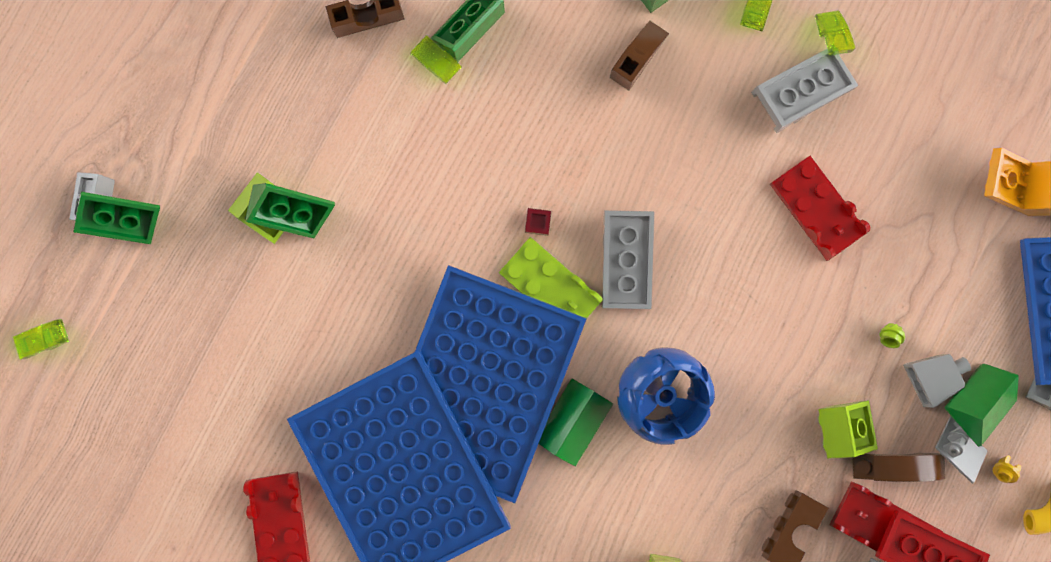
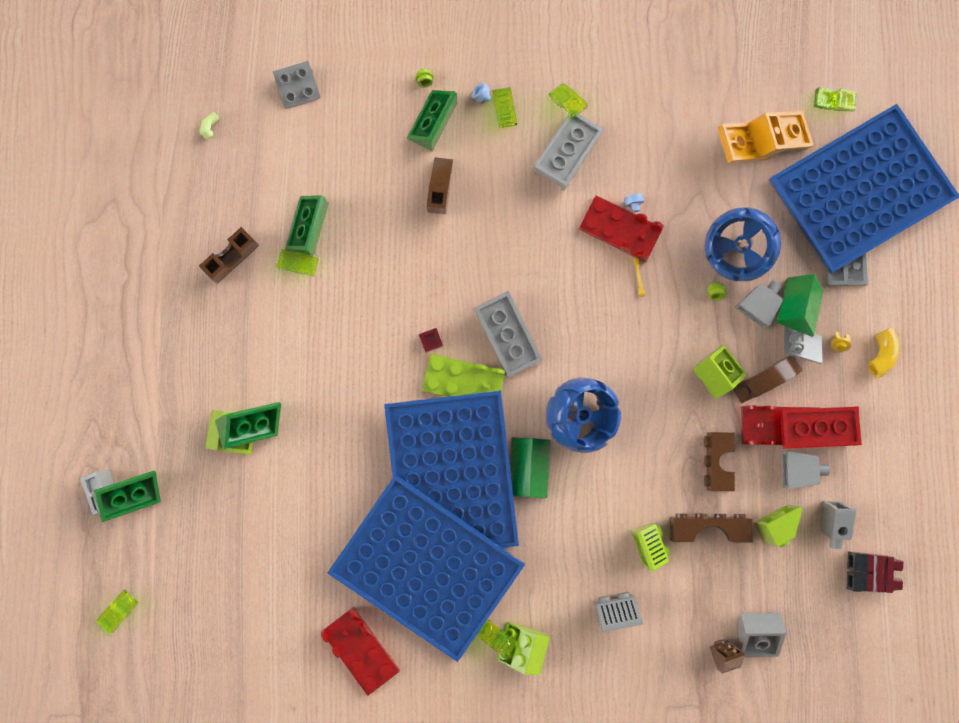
camera: 35 degrees left, 0 degrees up
none -> light blue tile [624,194,644,212]
none -> yellow hinge [634,258,645,297]
none -> blue wheel [704,207,781,282]

